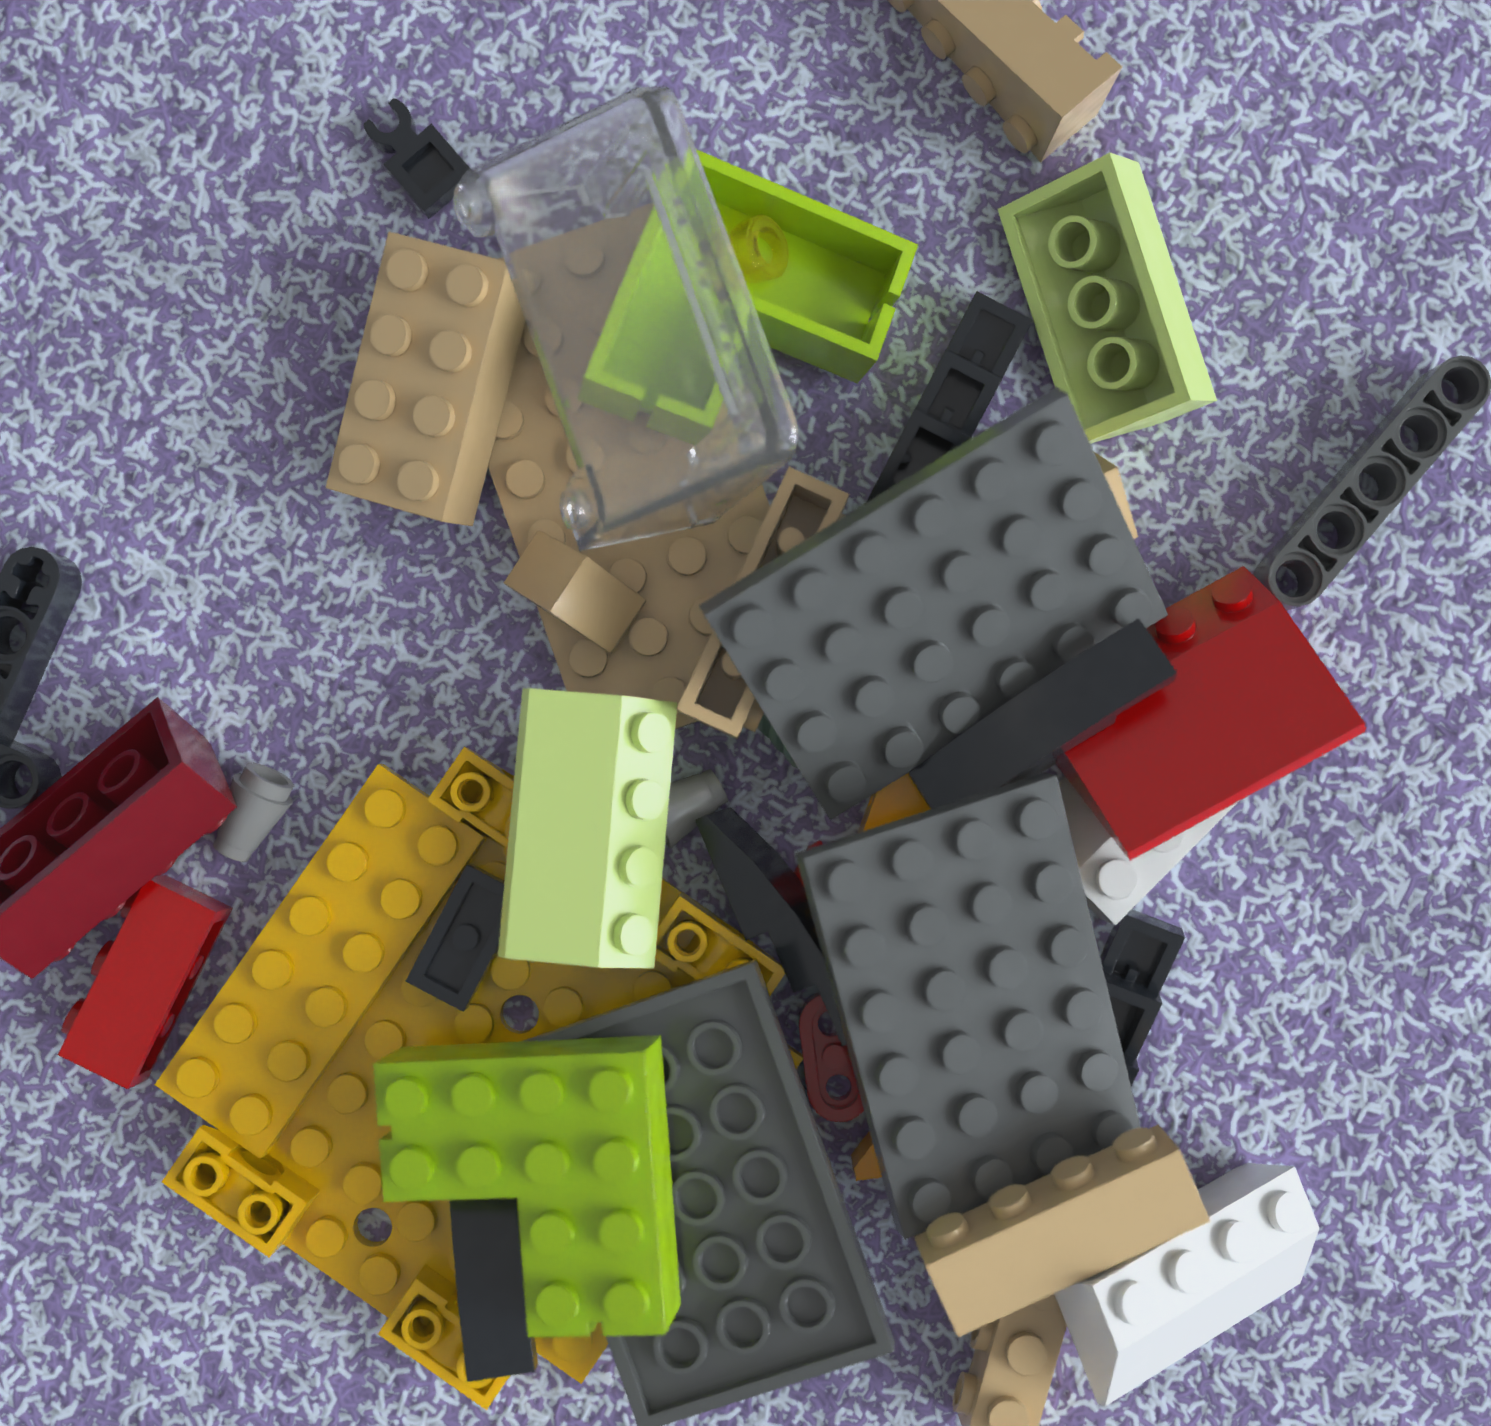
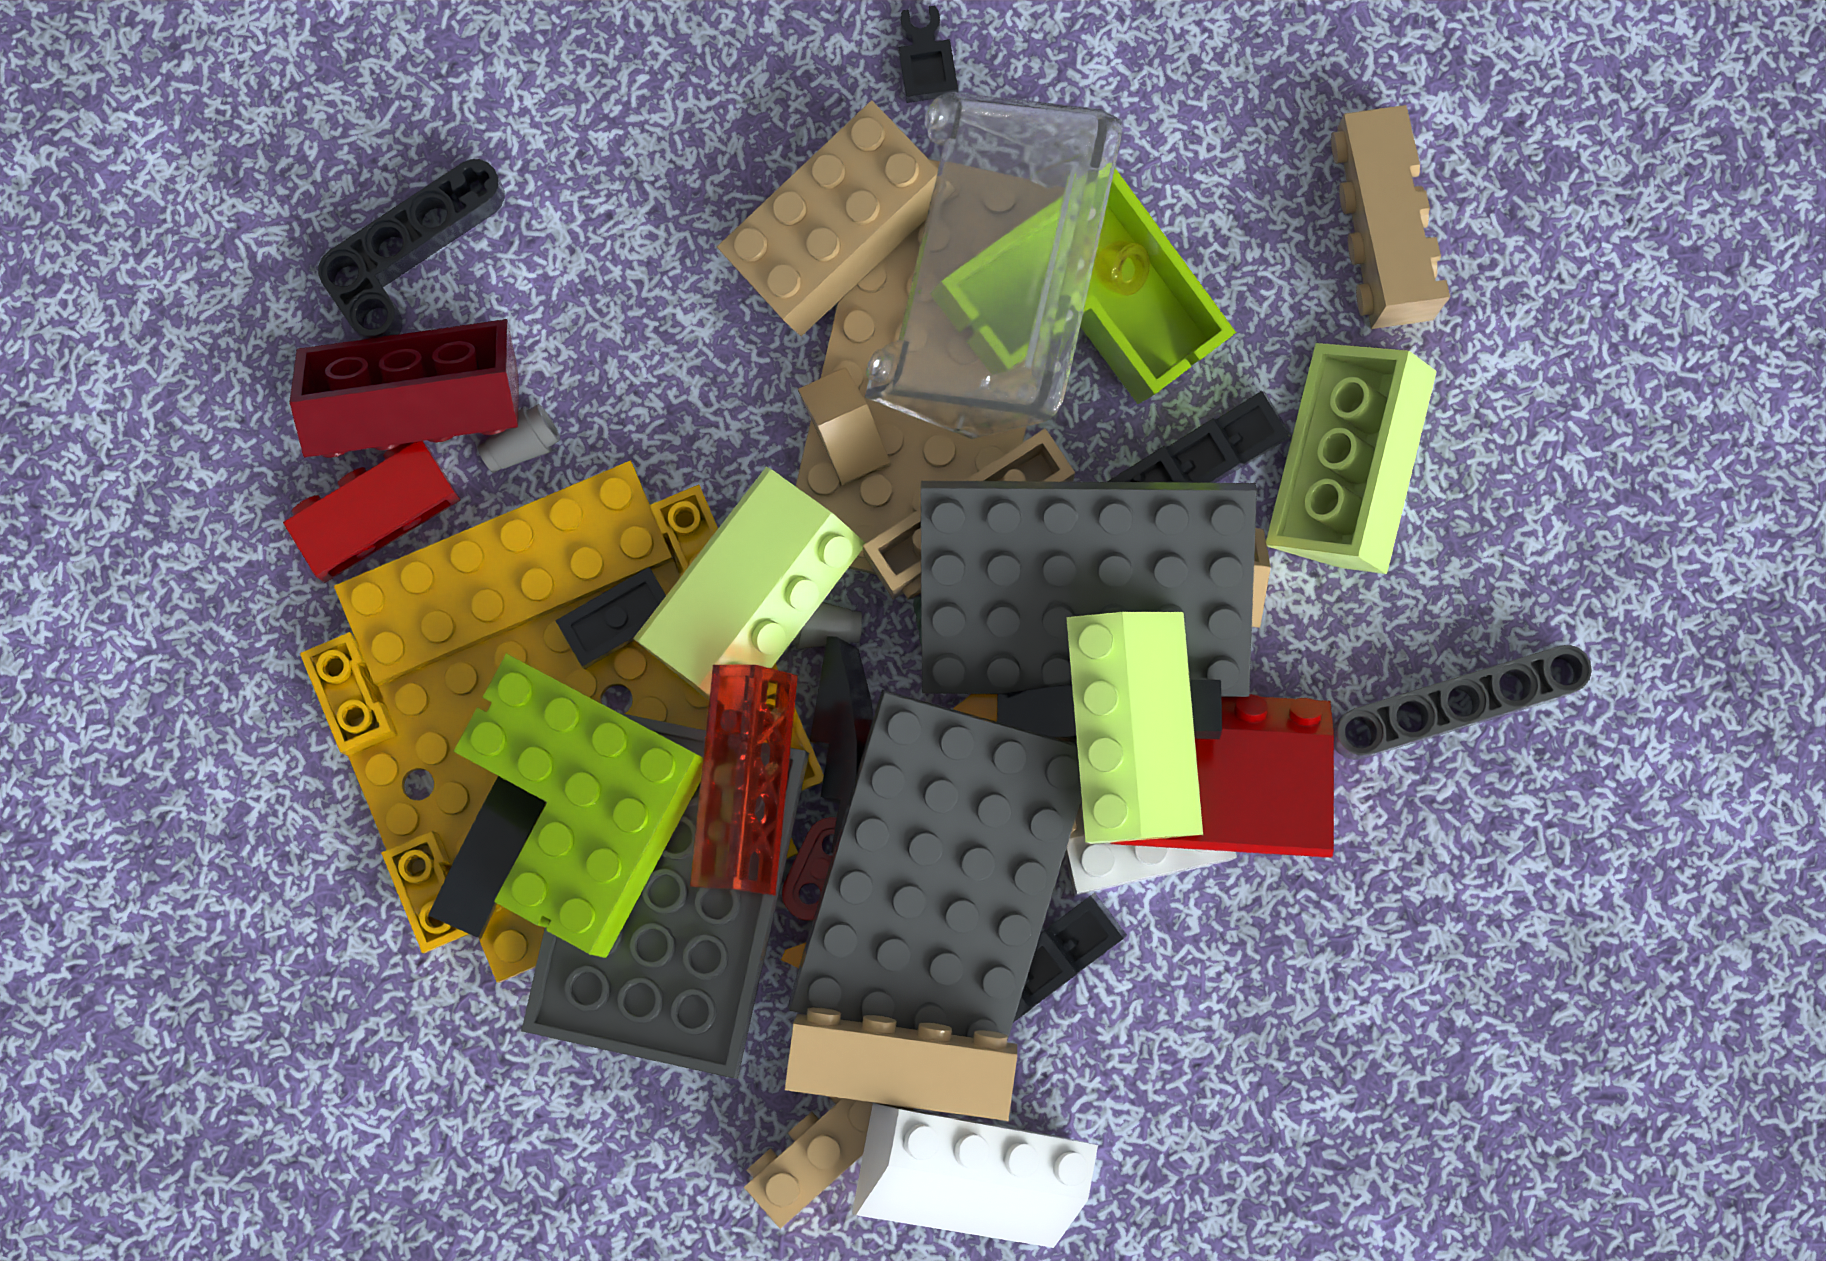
camera: 35 degrees right, 5 degrees down
none -> clear red fence [690,665,798,896]
none -> yellowish green slope [1066,612,1203,844]

